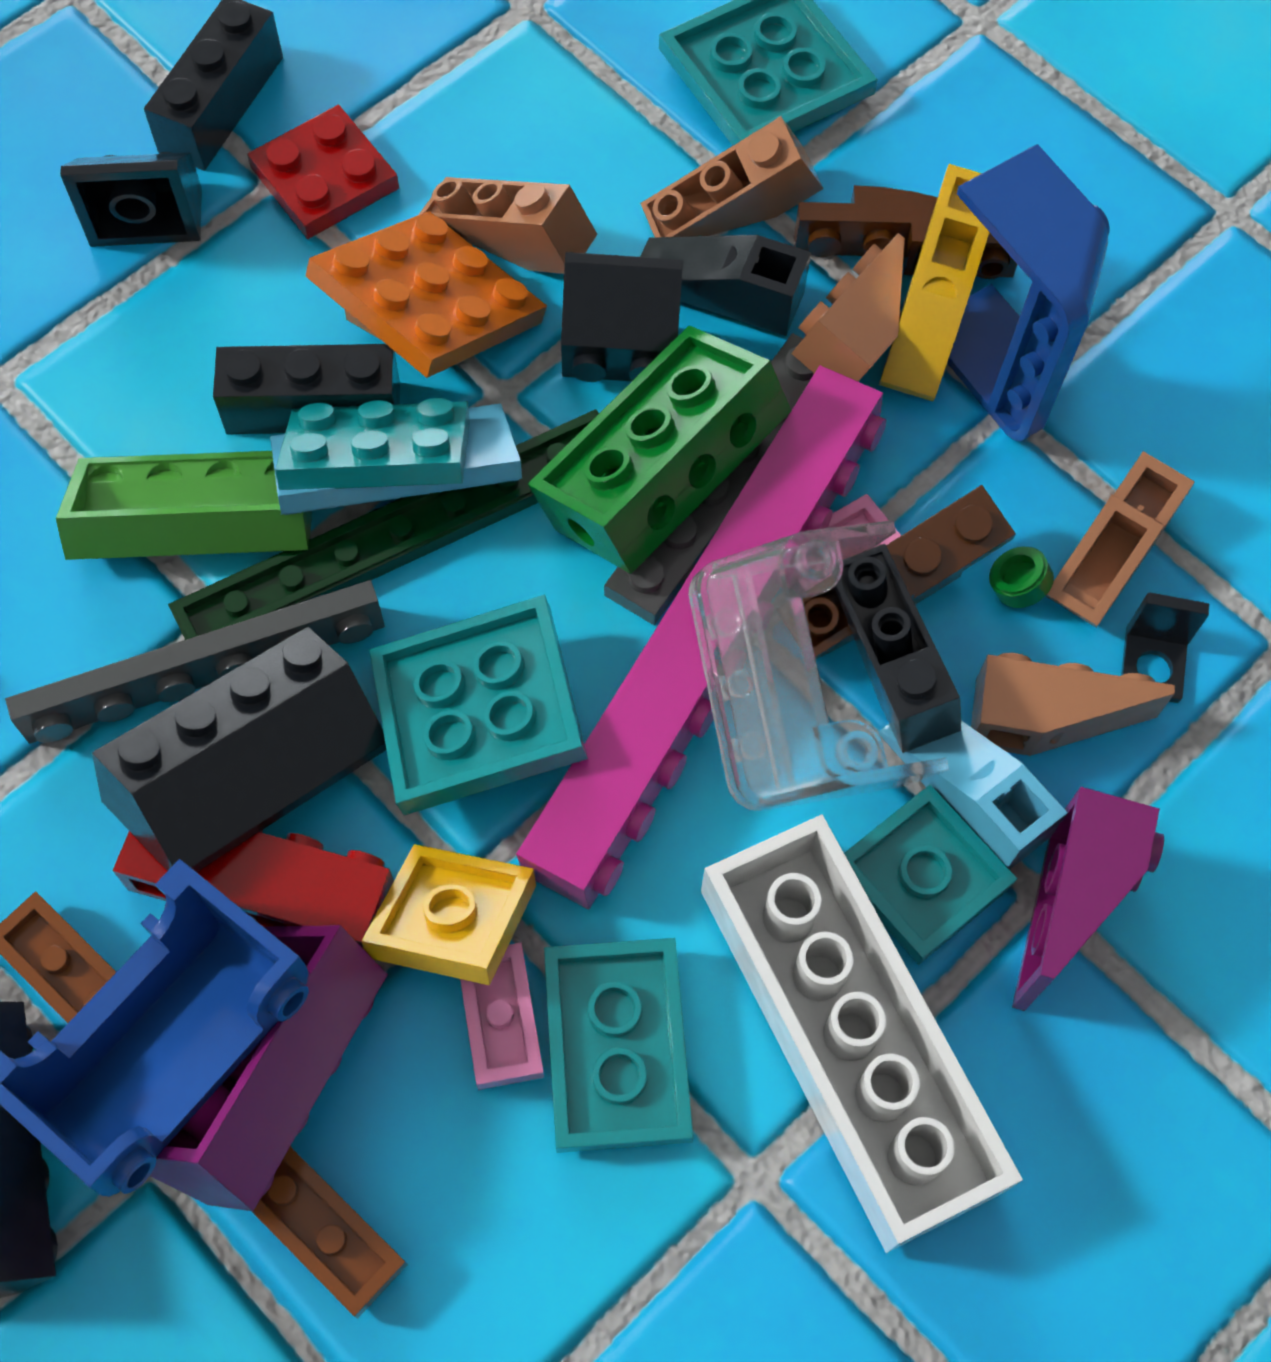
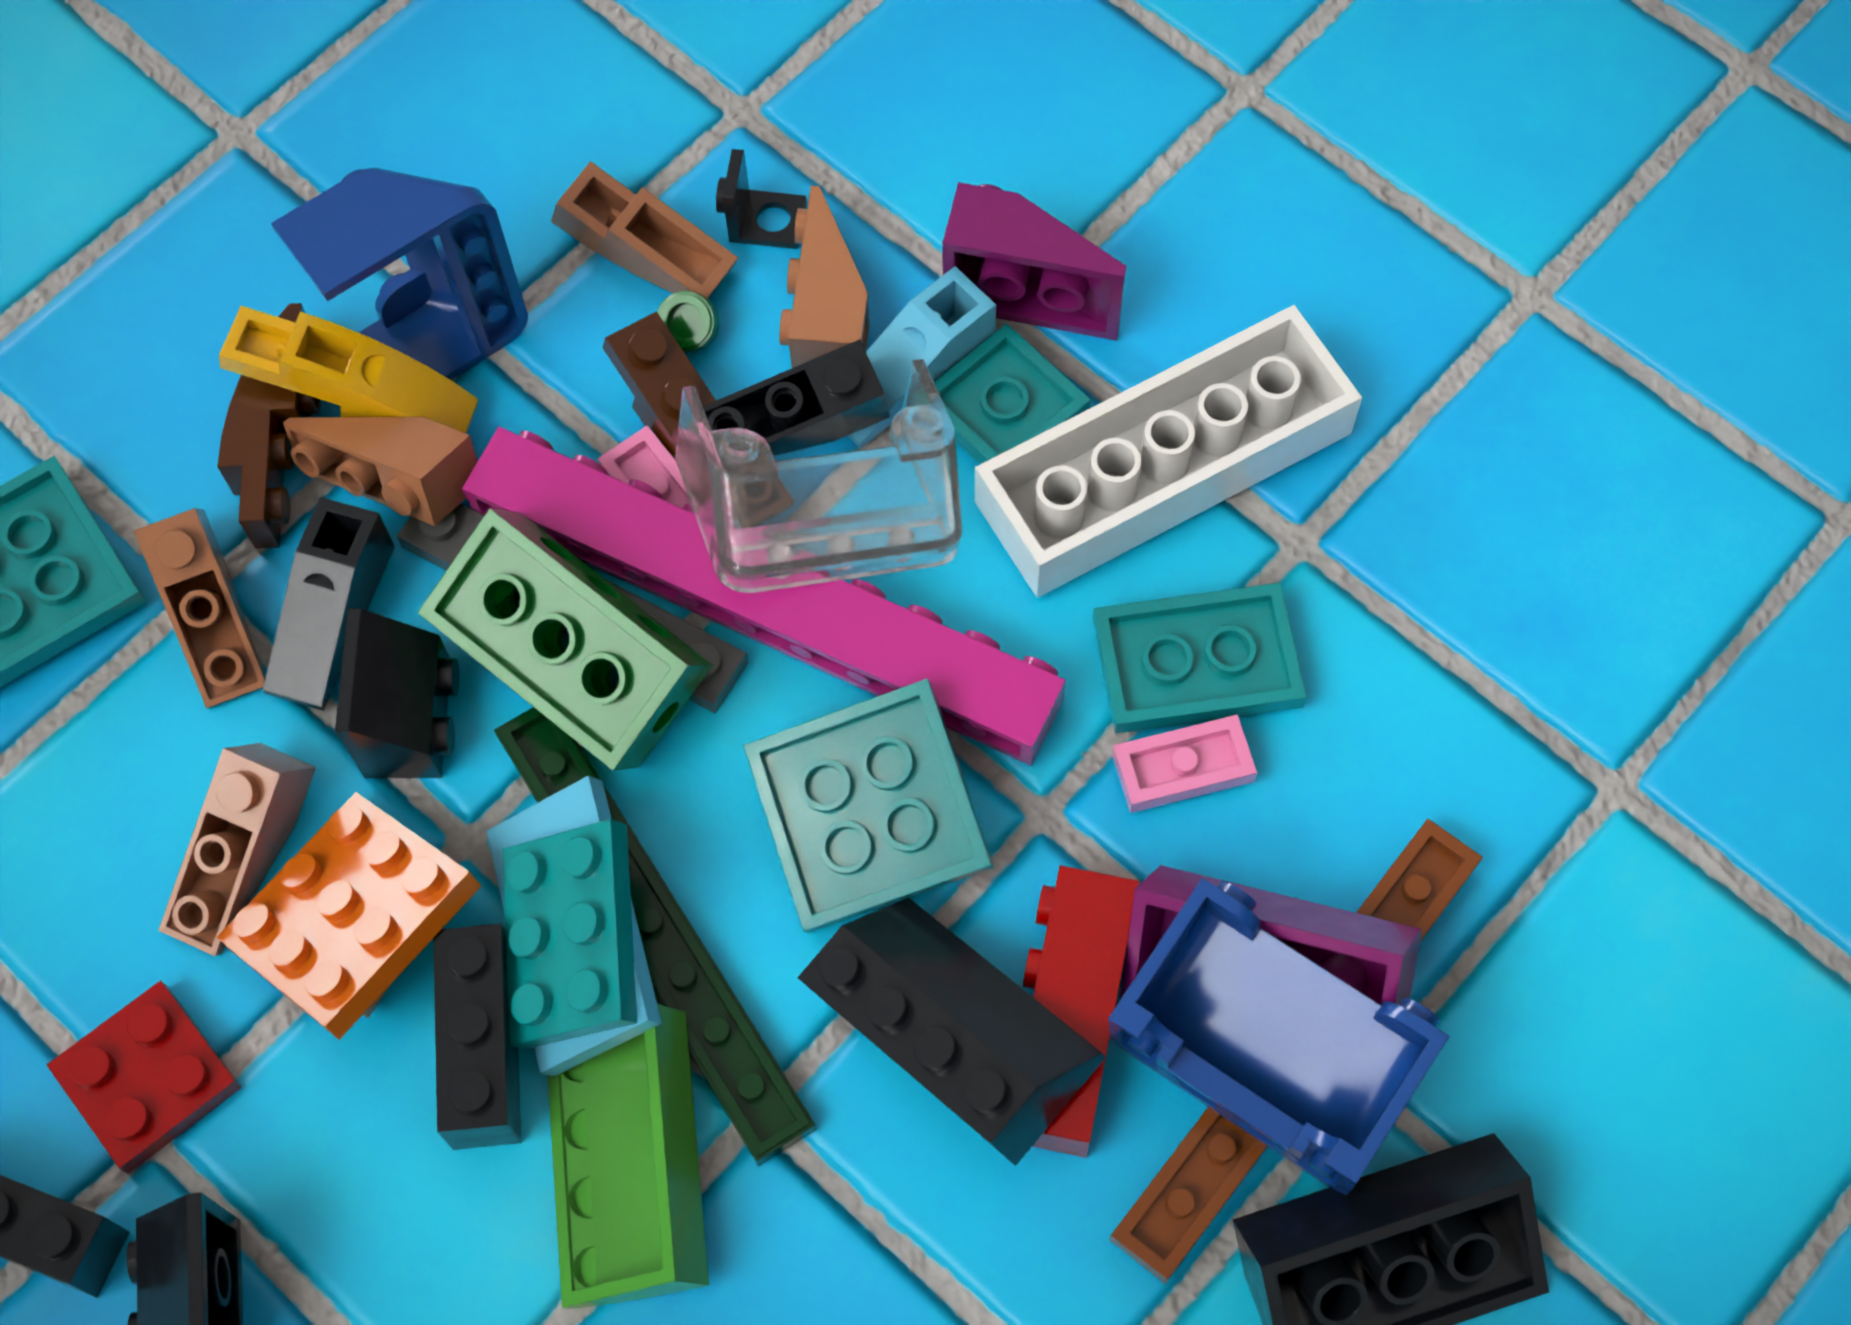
camera: 90 degrees left, 0 degrees up
dark grey plate [5,580,385,744] -> none
yellow plate [362,844,536,986] -> none

